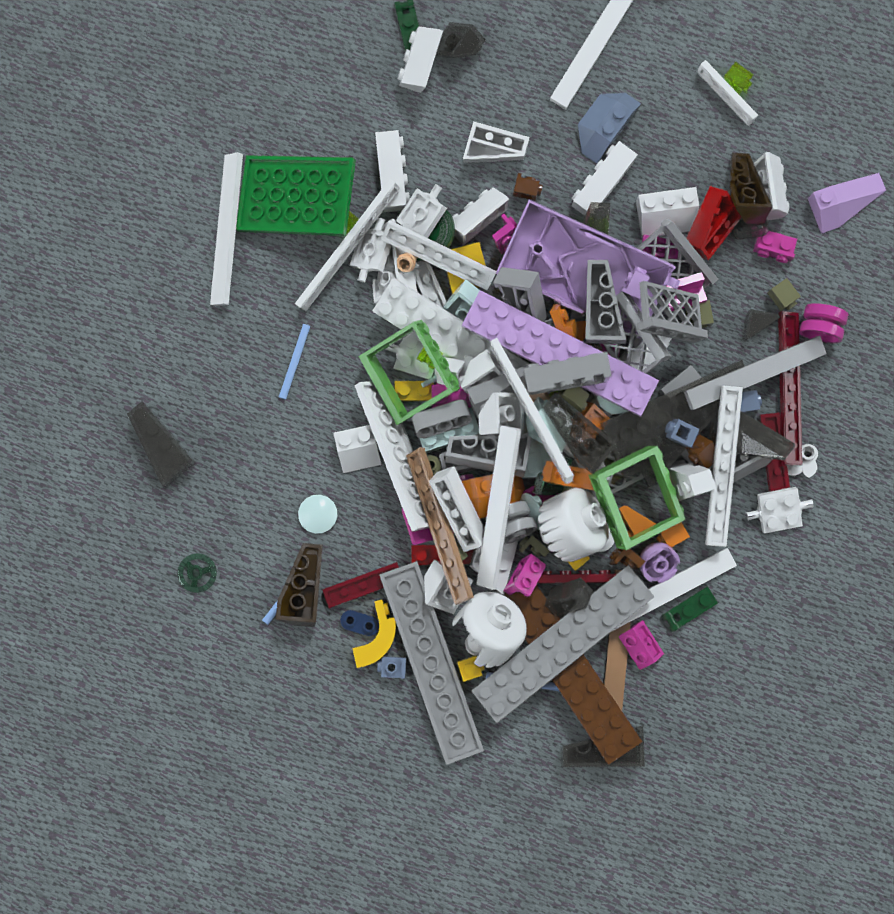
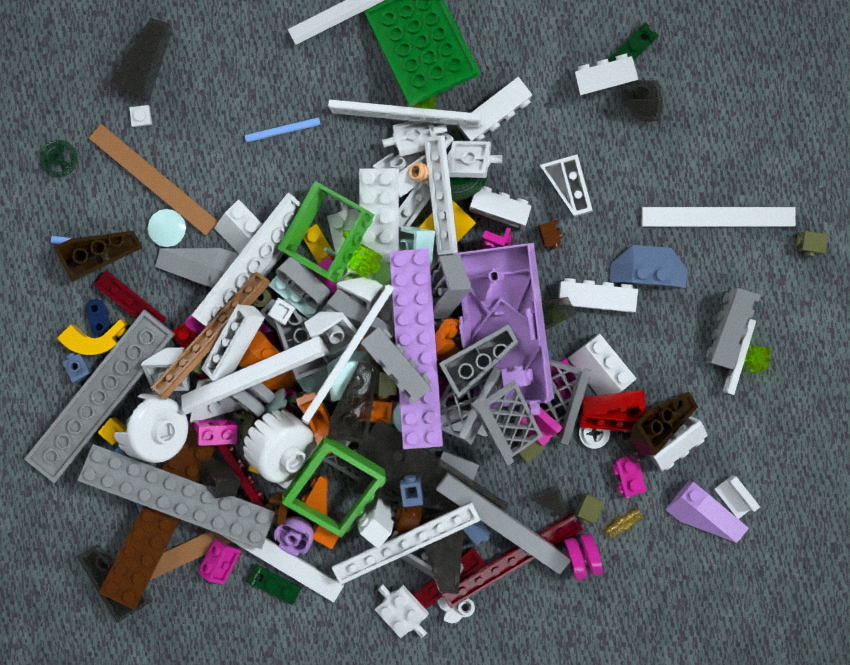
camera: 60 degrees right, 5 degrees up
none -> medium nougat tile [89,124,219,236]
none -> white plate [129,105,152,127]
none -> light grey wedge [155,248,239,288]
none -> white tile [268,298,295,325]
none -> clear neon green brick [348,244,382,279]
none -> white gear [579,427,610,449]
none -> clear yellow pin [605,508,644,539]
none -> light grey wedge [706,288,761,370]
none -> white panel [714,475,760,519]

